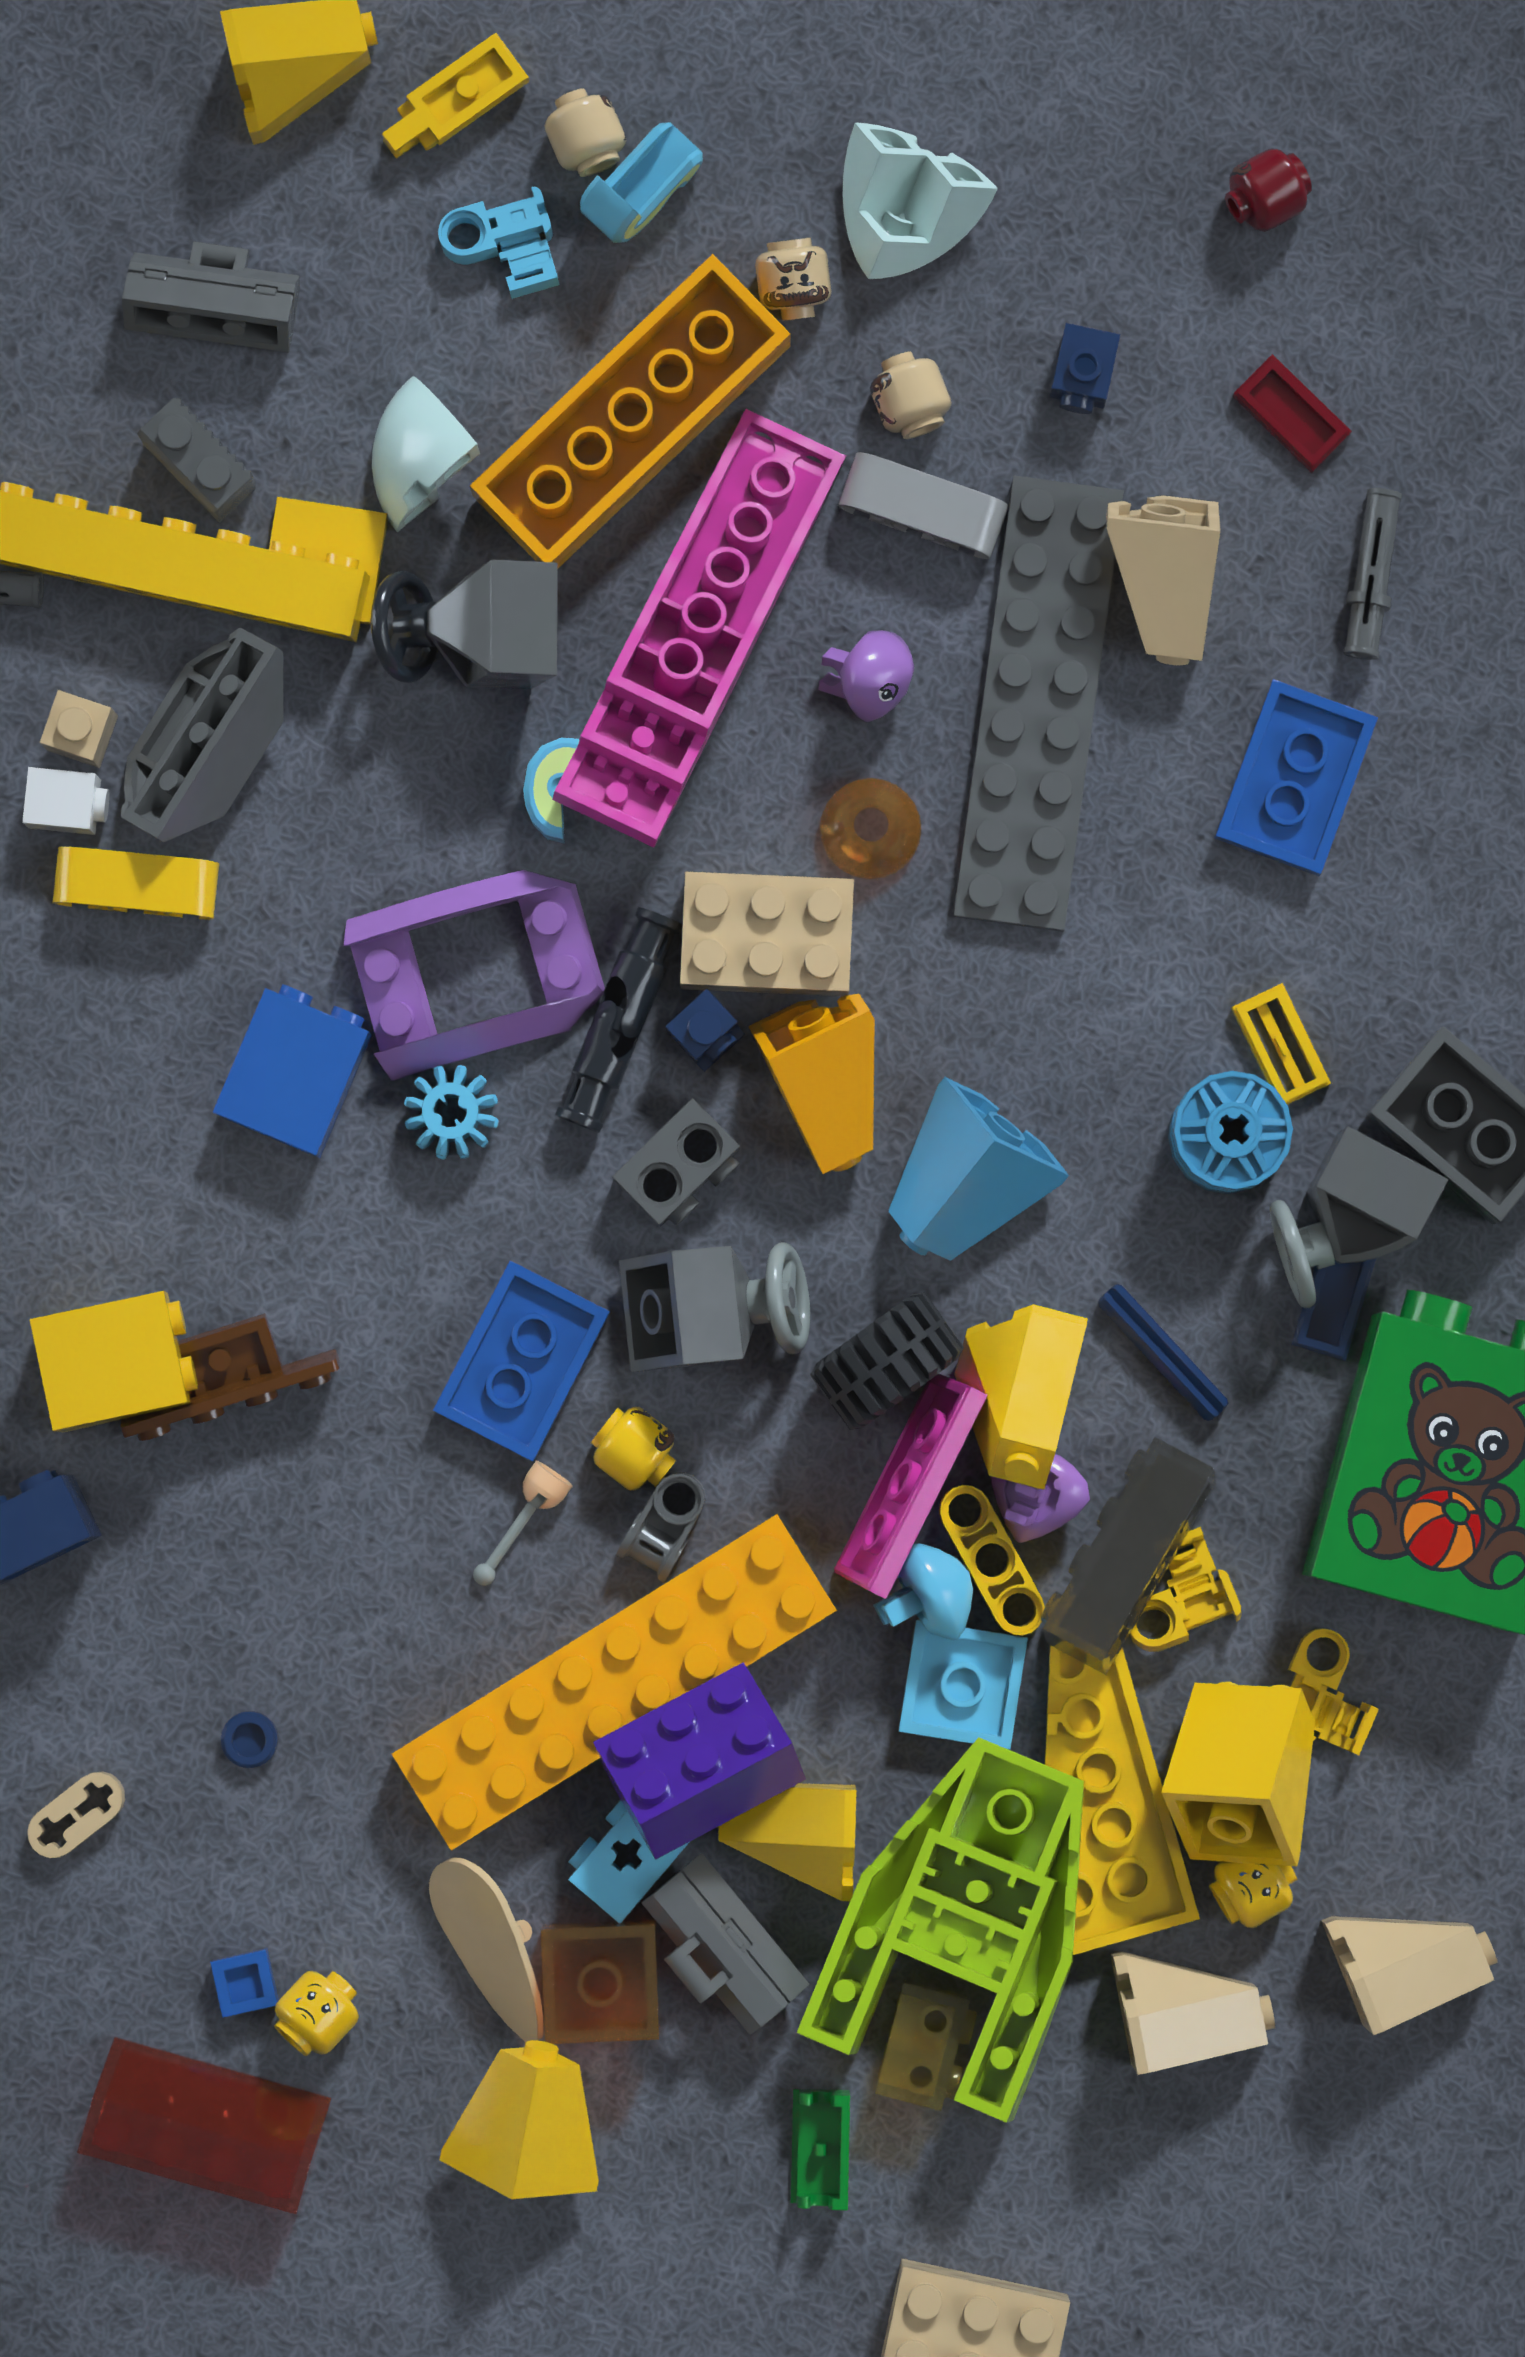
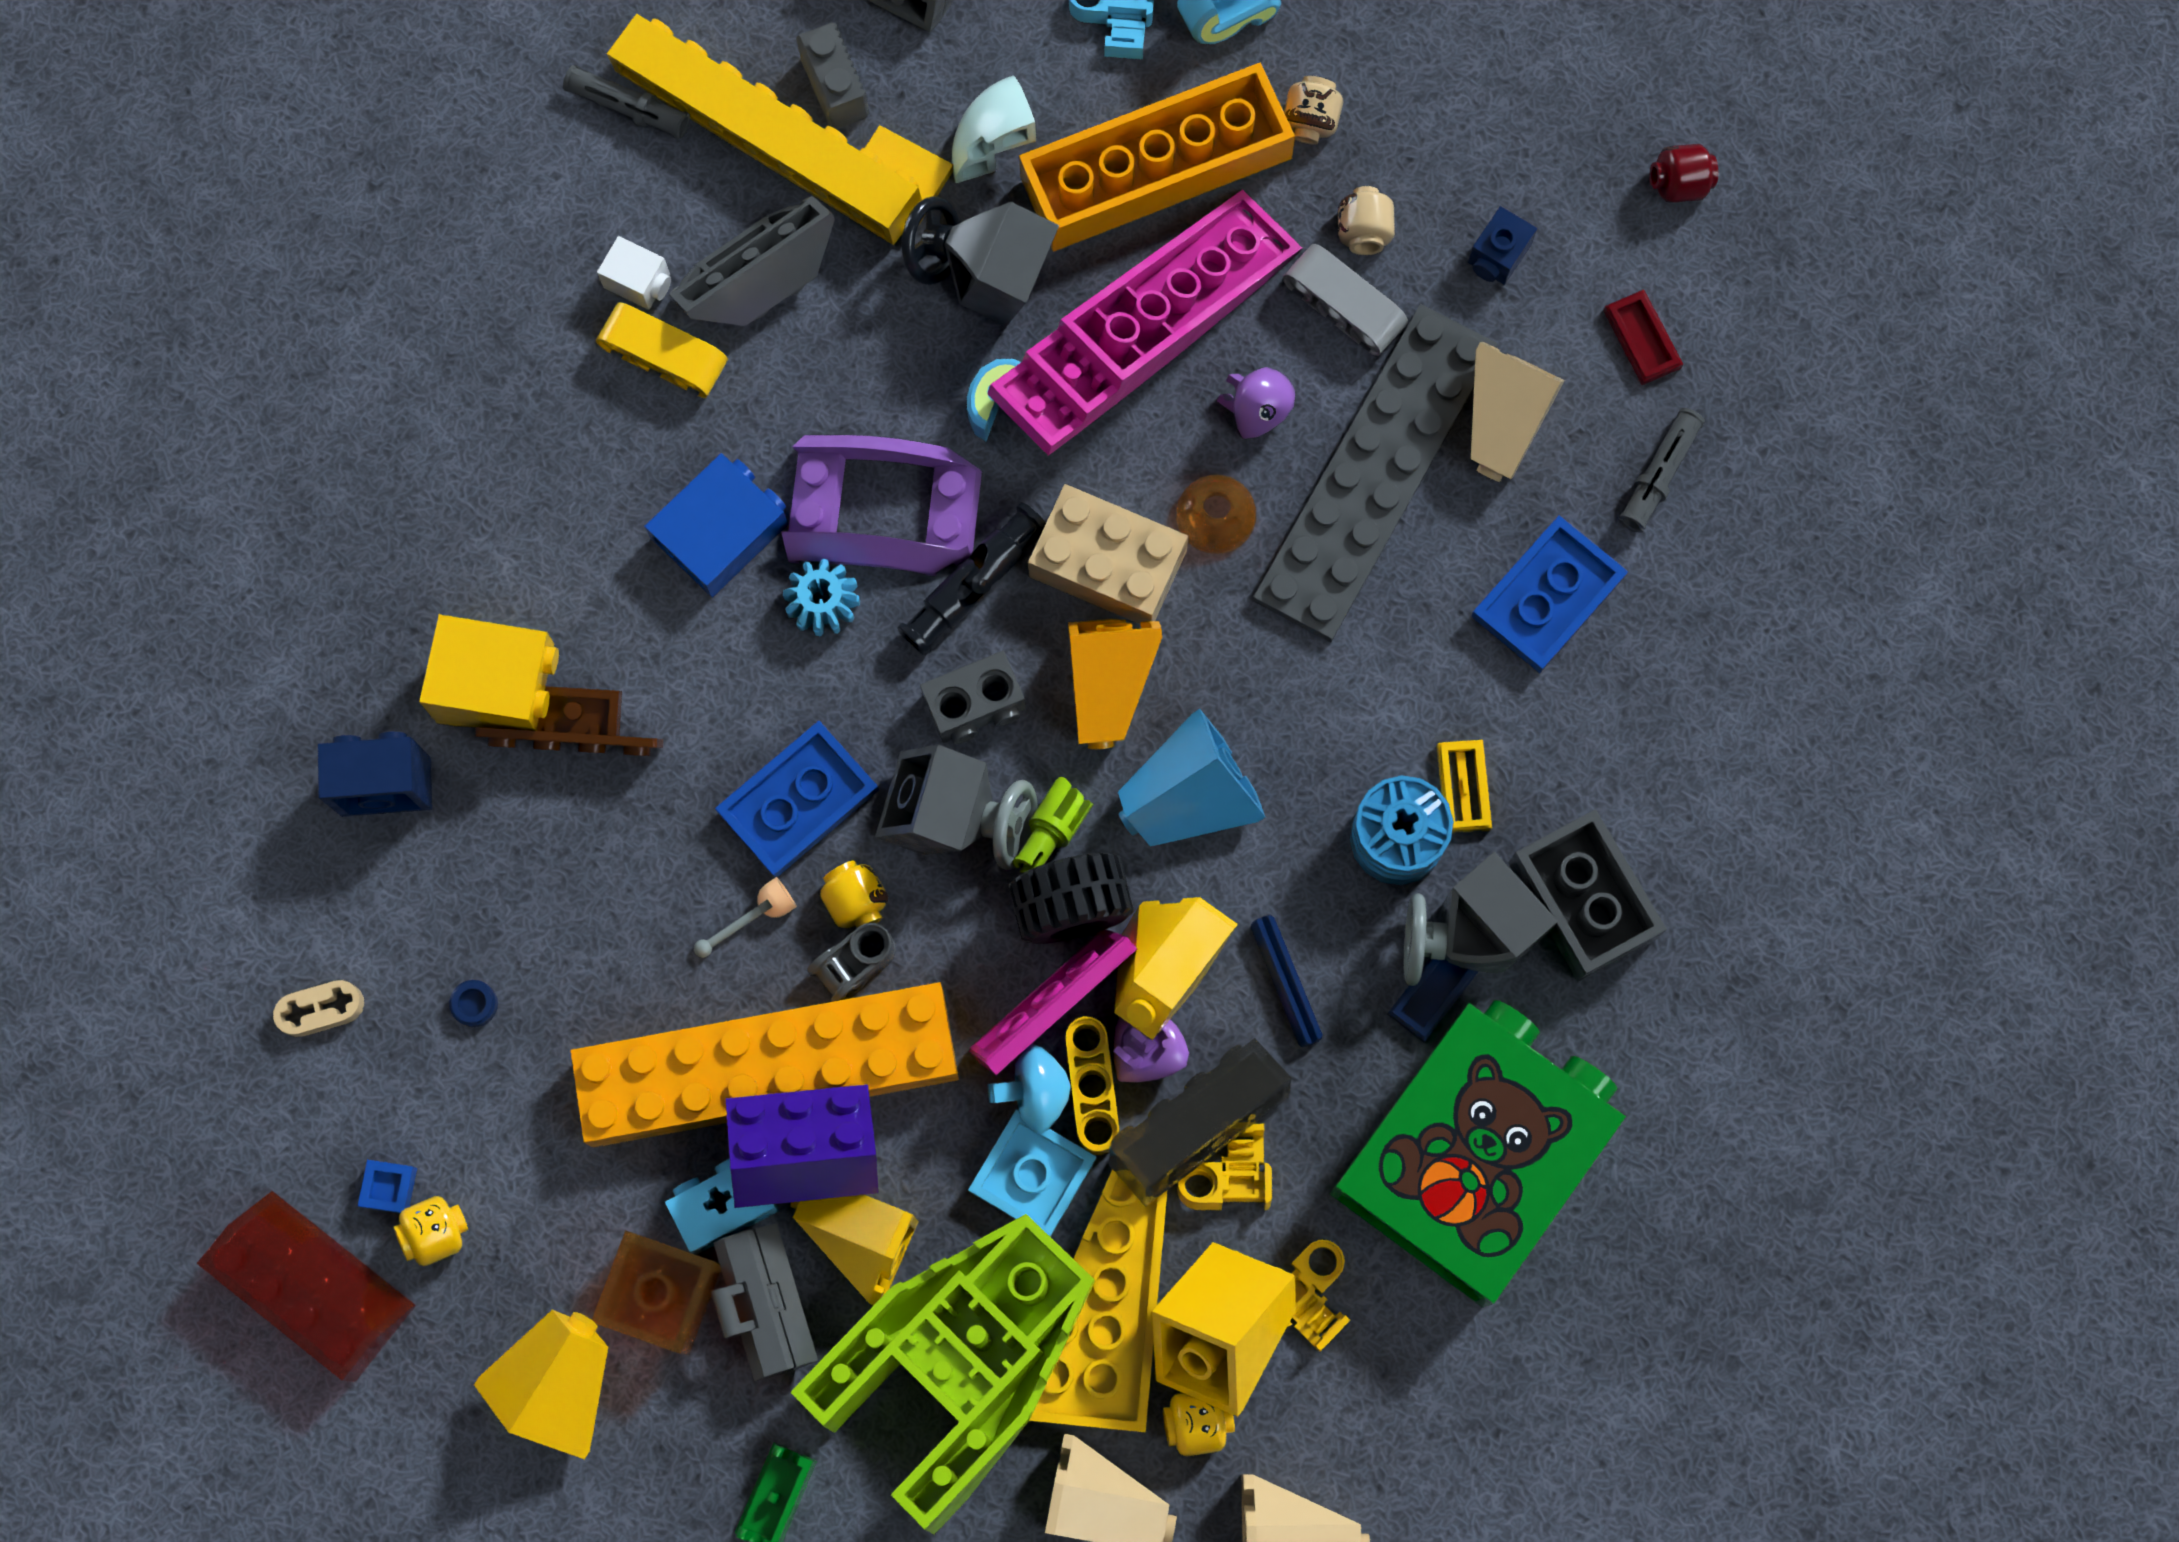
camera: 20 degrees right, 10 degrees down
tan brick [40,690,118,768] -> none
tan shield [429,1858,543,2042] -> none
dark blue brick [665,989,745,1072] -> none
light aqua brick [843,123,998,279] -> none
clear yellow brick [874,1979,977,2111] -> none
none -> lime arm [1013,777,1094,873]

